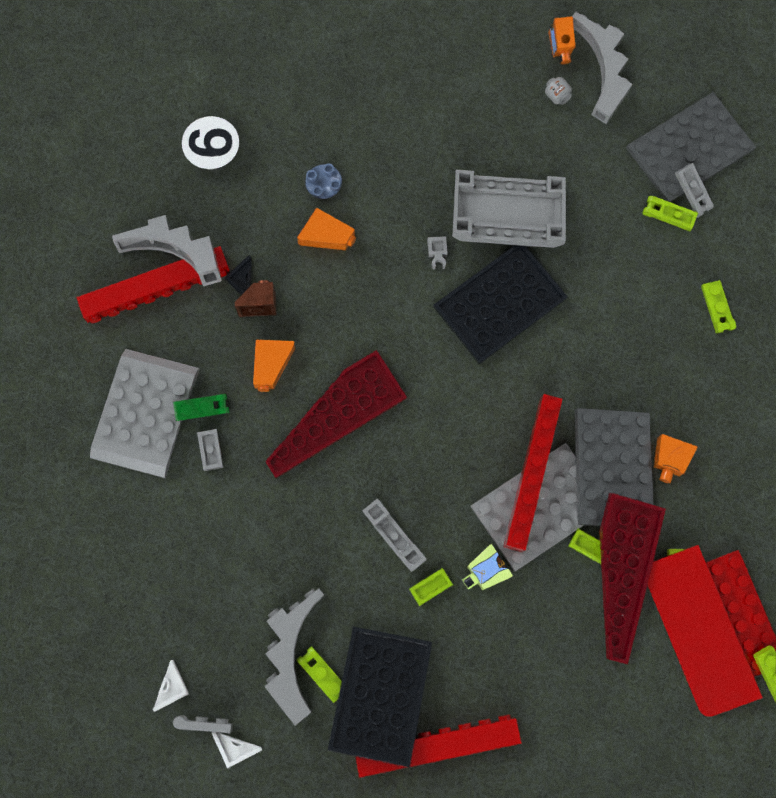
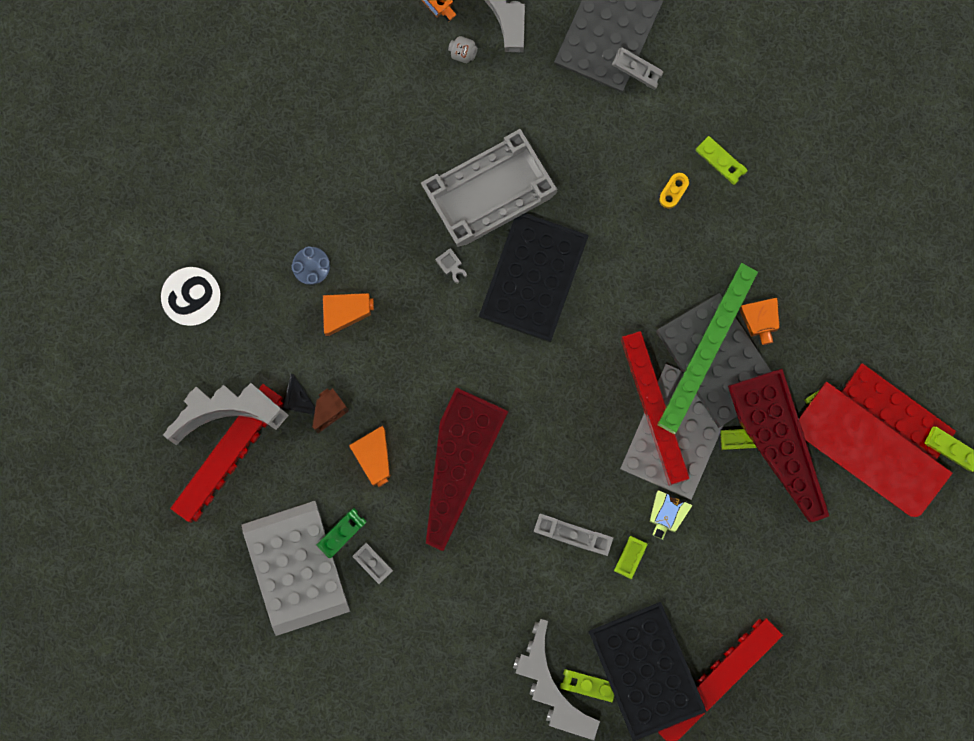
camera: 25 degrees left, 5 degrees up
lime plate [642,196,698,231] -> none
none -> bright green plate [657,263,758,434]
none -> yellow plate [659,173,689,209]

